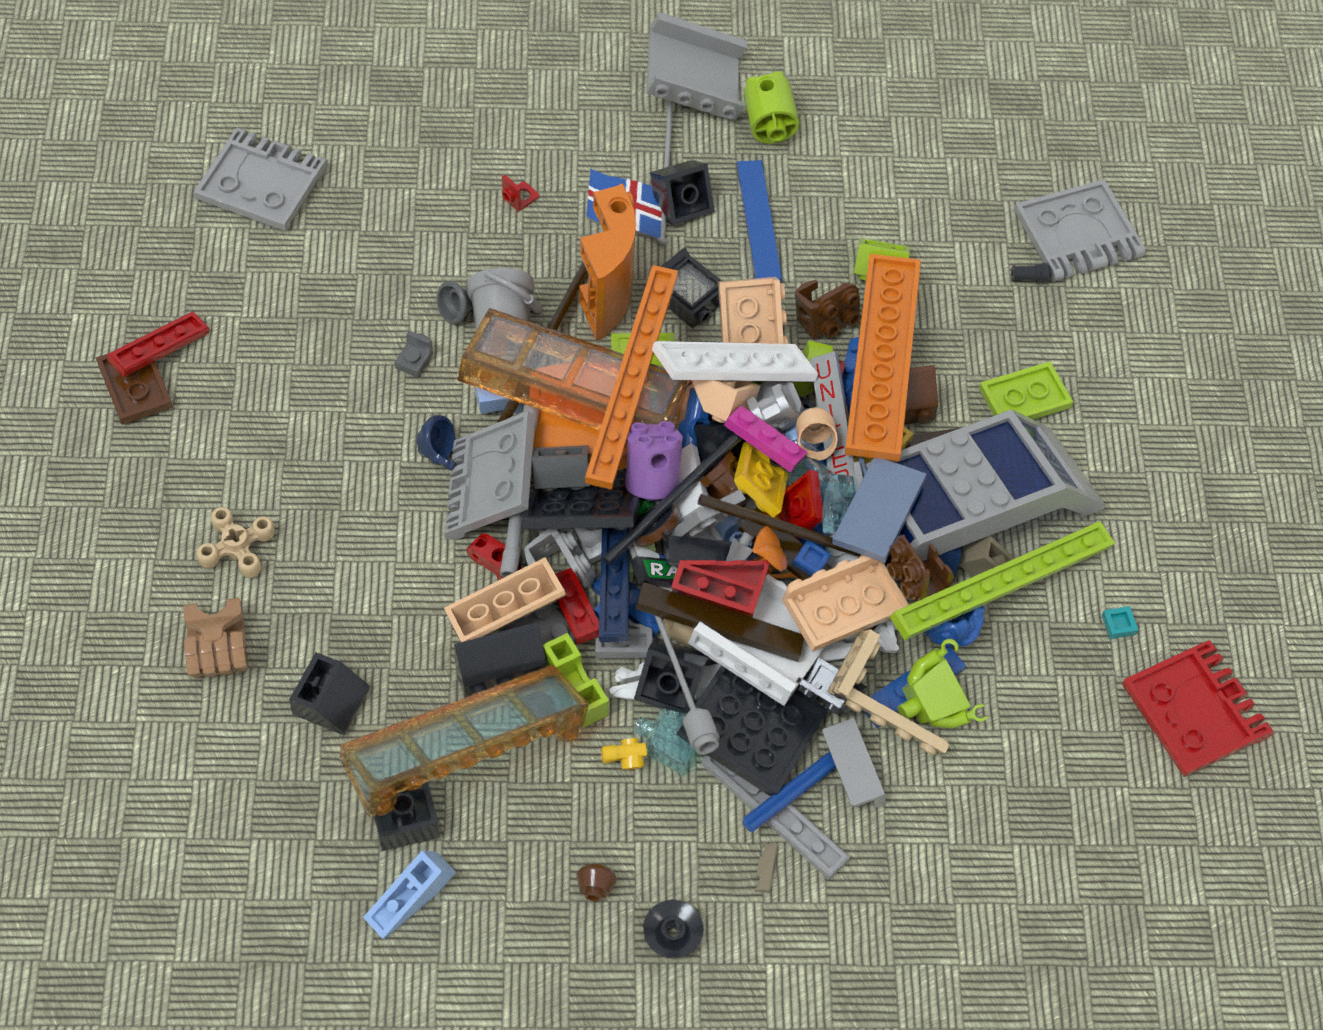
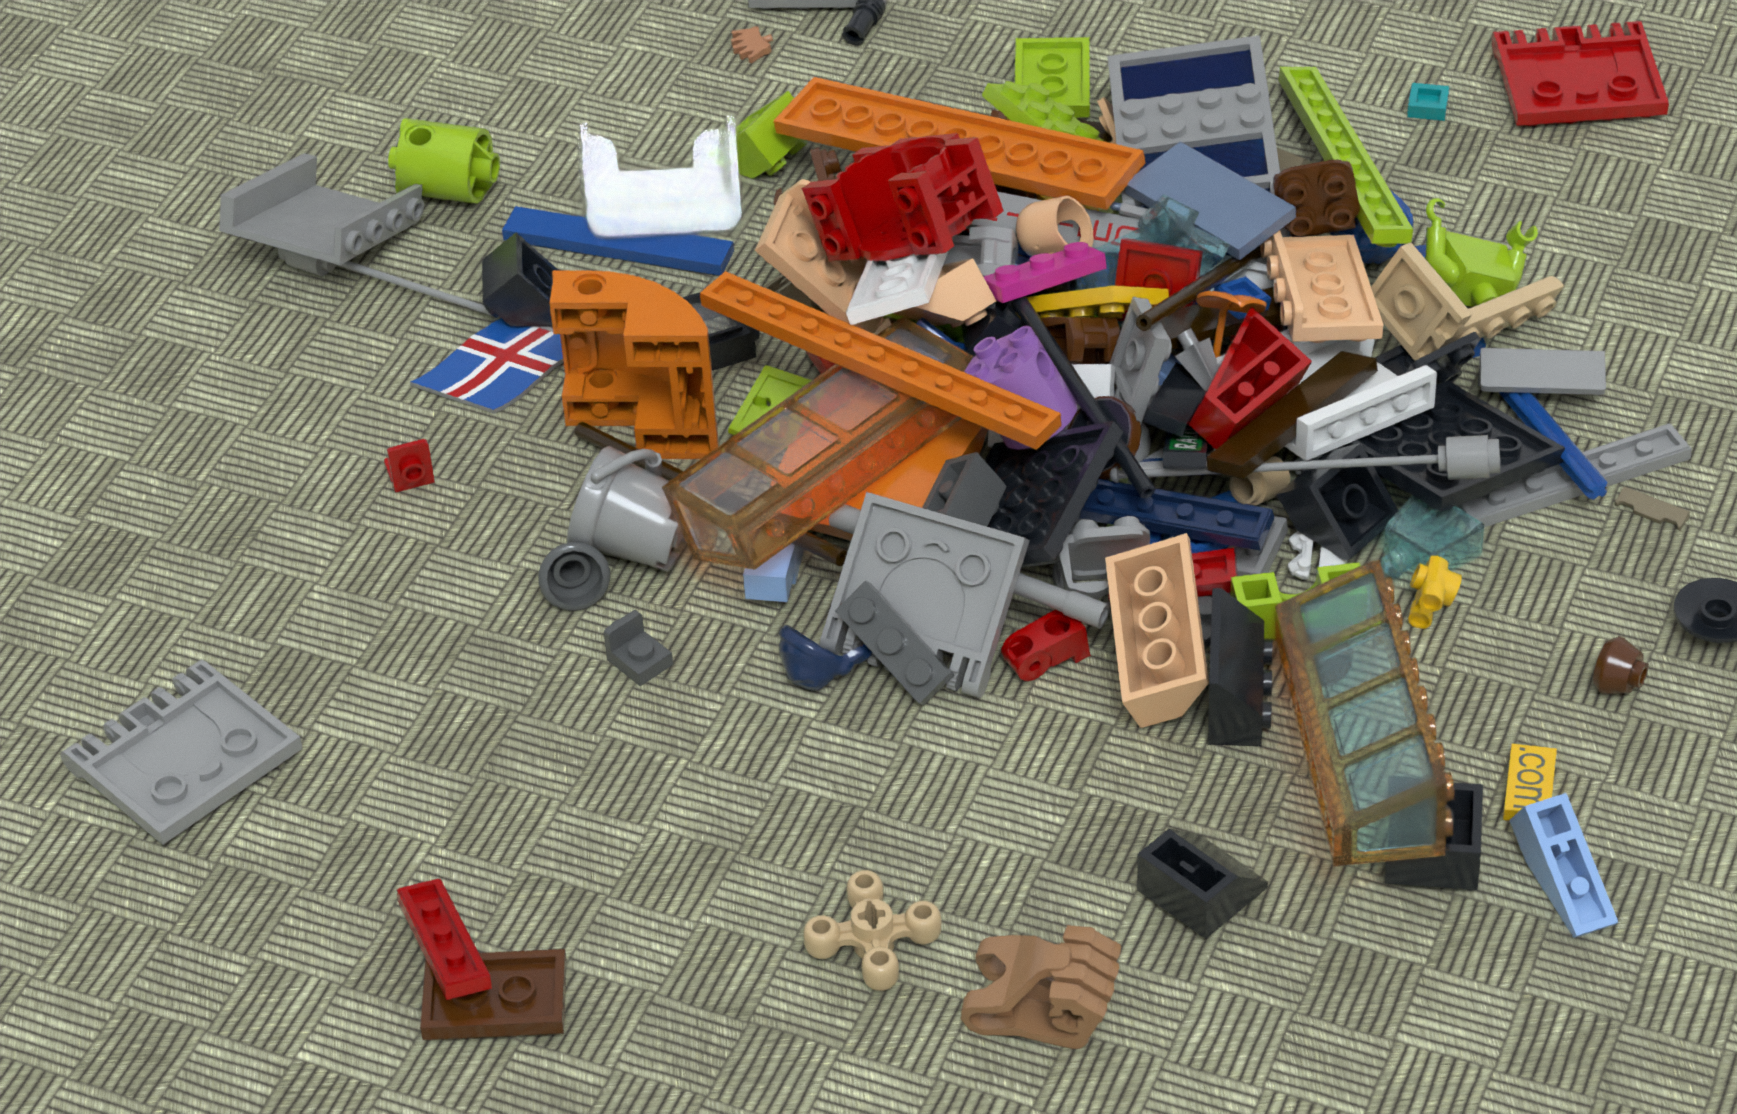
camera: 60 degrees left, 15 degrees down
none -> clear windscreen [577,116,742,239]
none -> nougat piece [731,27,773,63]
none -> red piece [802,133,1004,261]
none -> dark grey plate [835,580,955,705]
none -> lime plate [981,81,1105,142]
none -> yellow tile [1503,744,1557,821]

